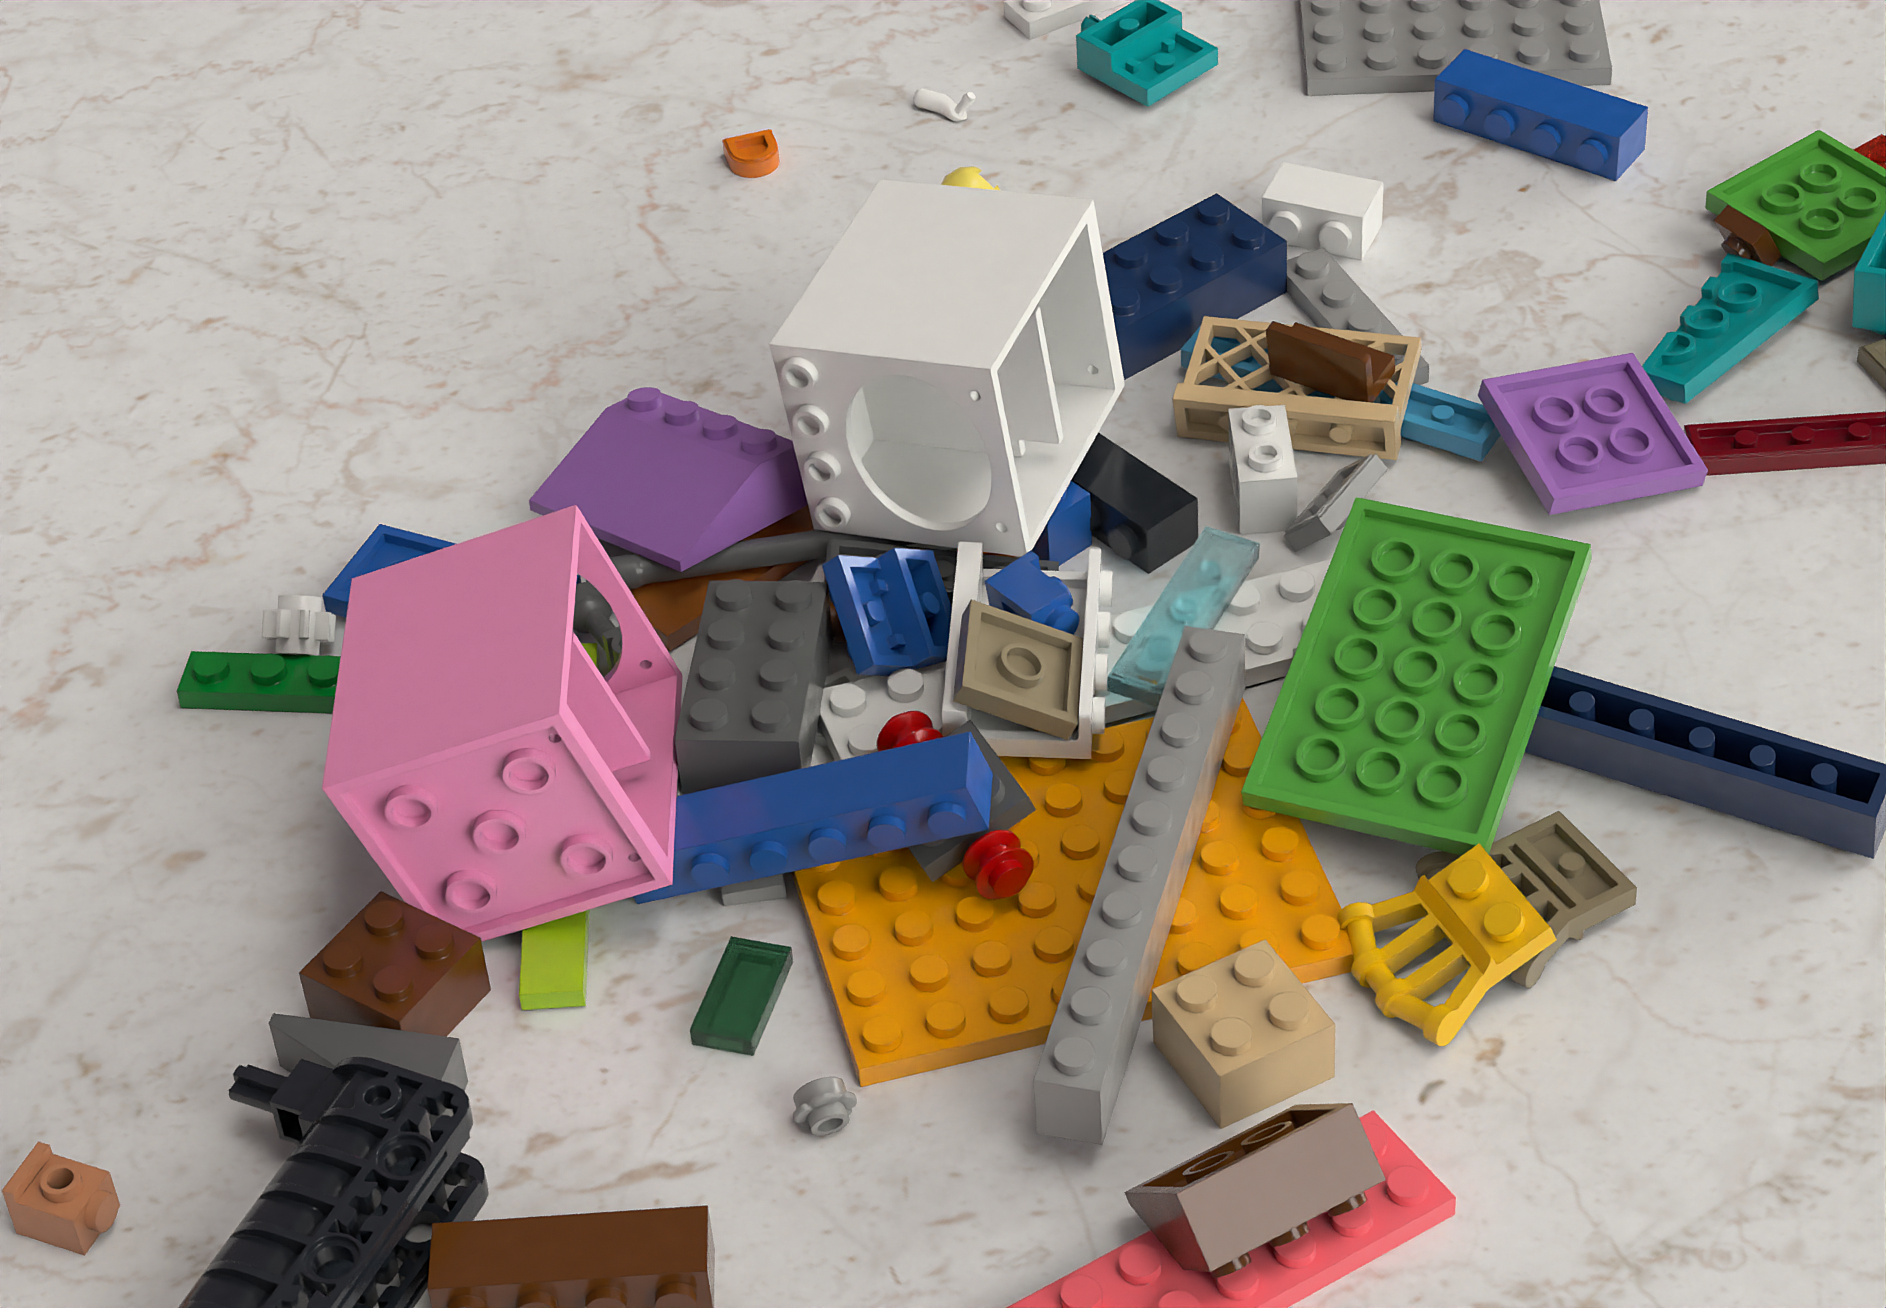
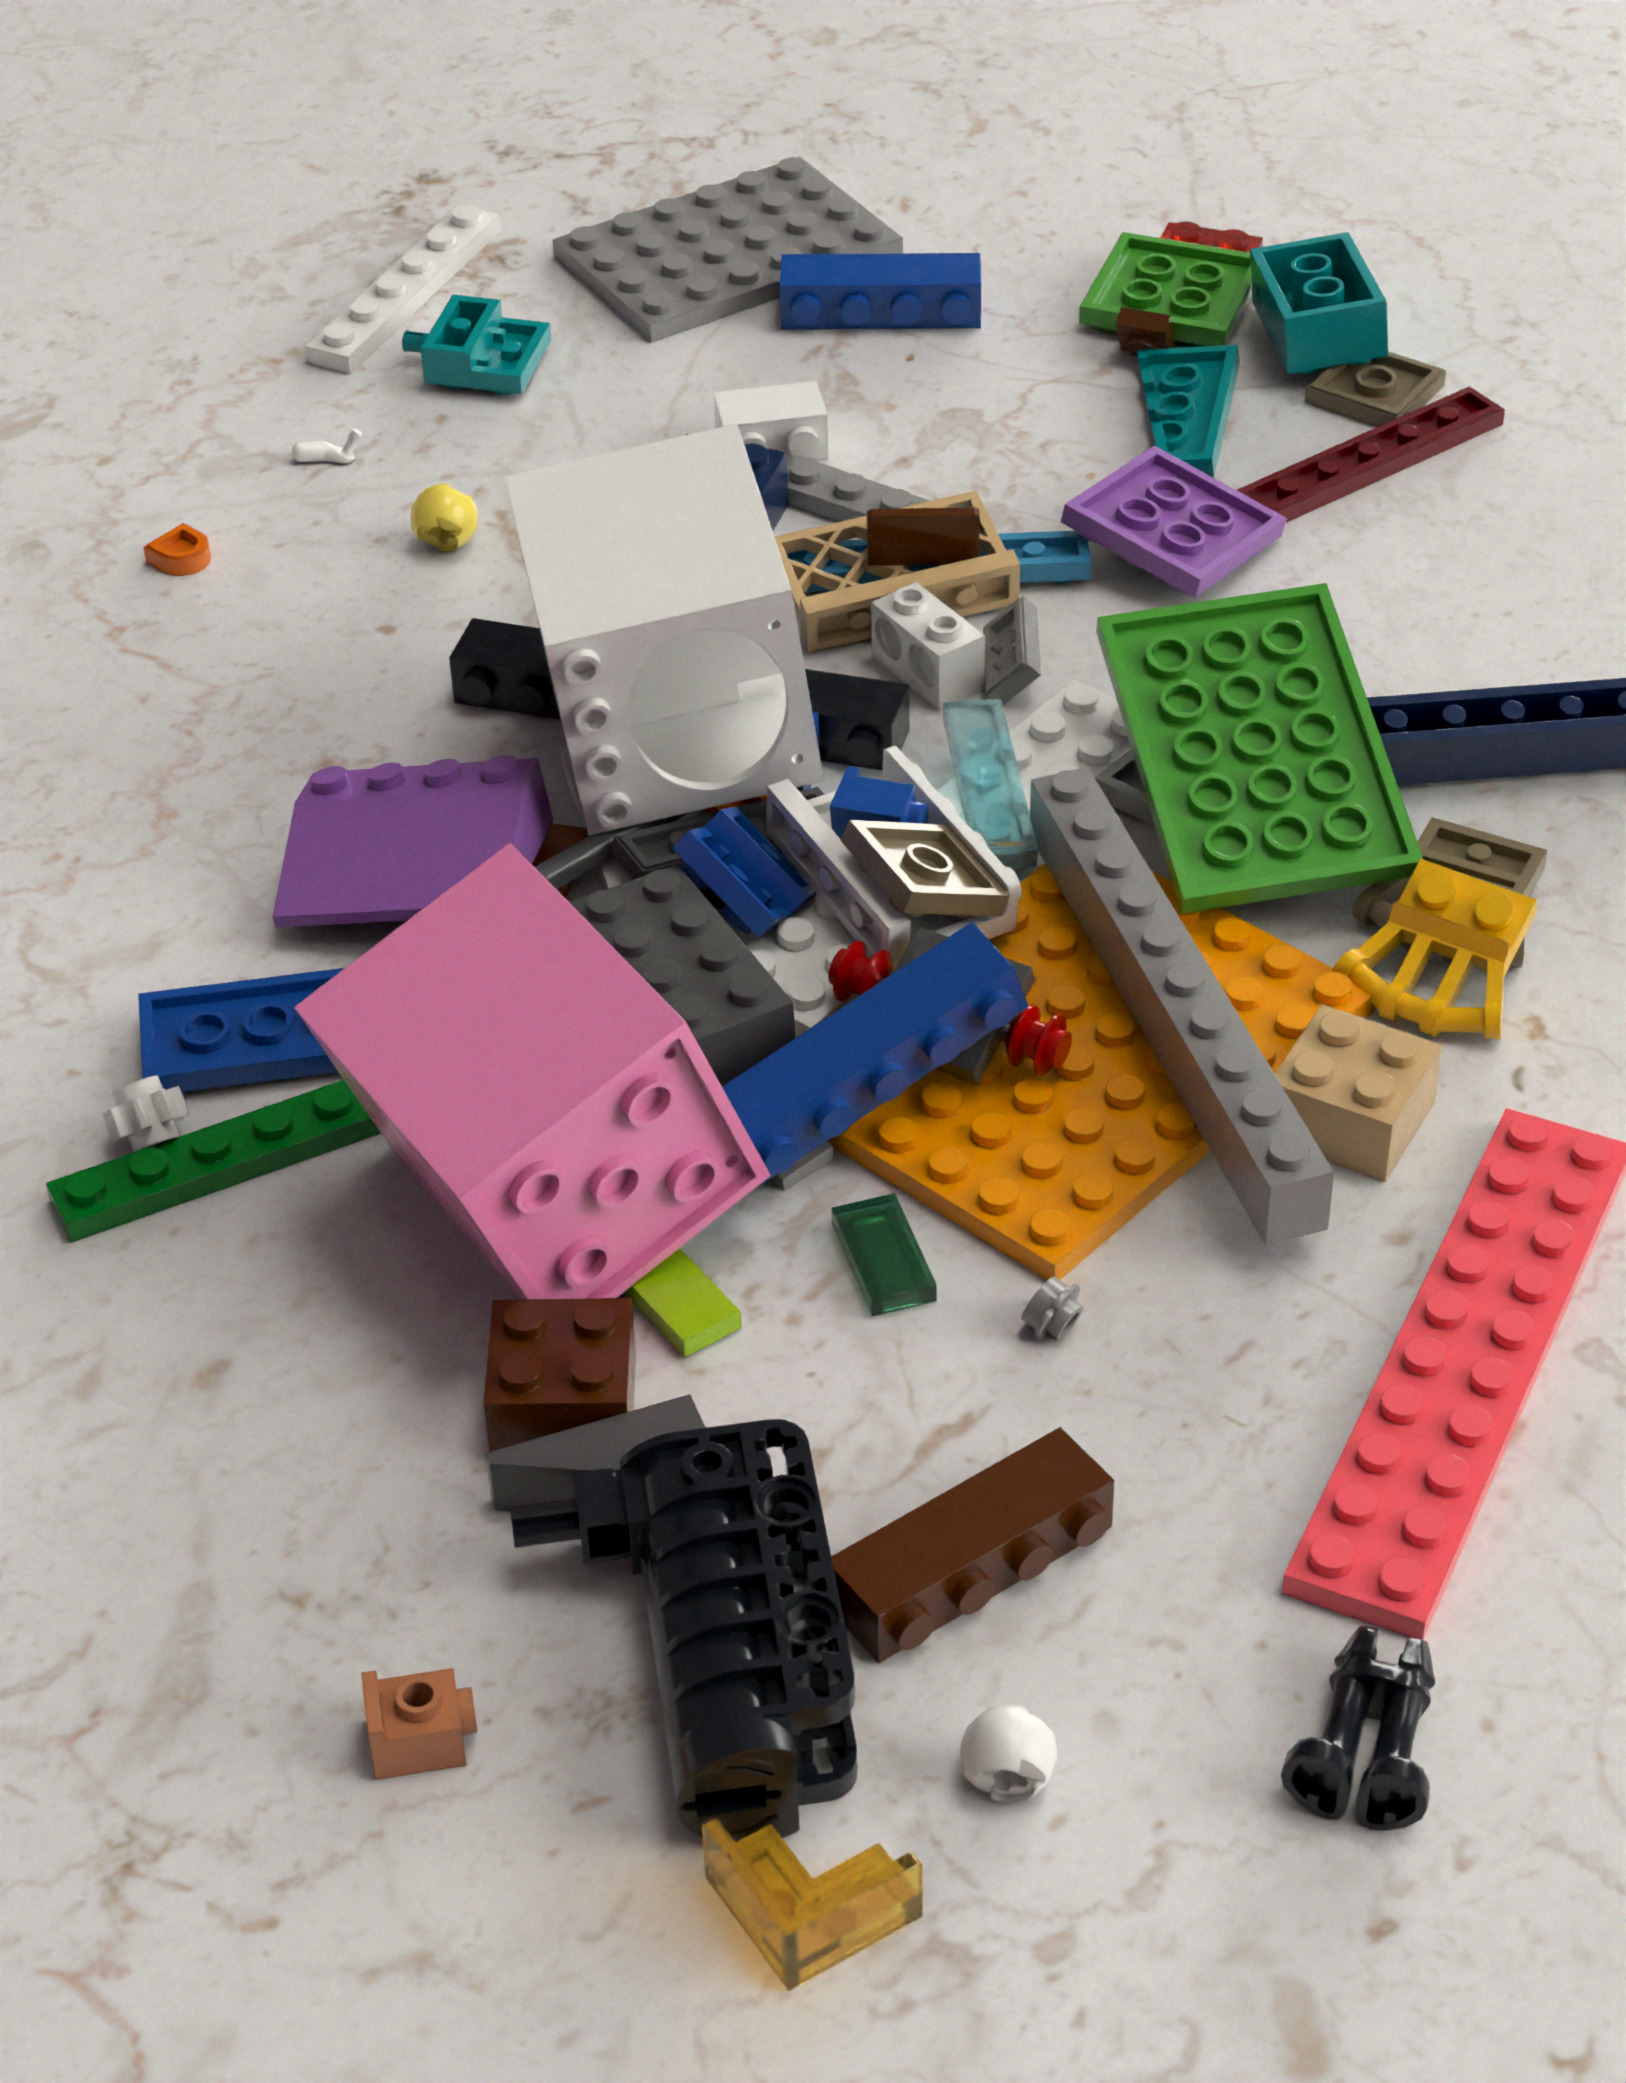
camera: 35 degrees left, 0 degrees up
slope [1124,1103,1386,1278] -> none

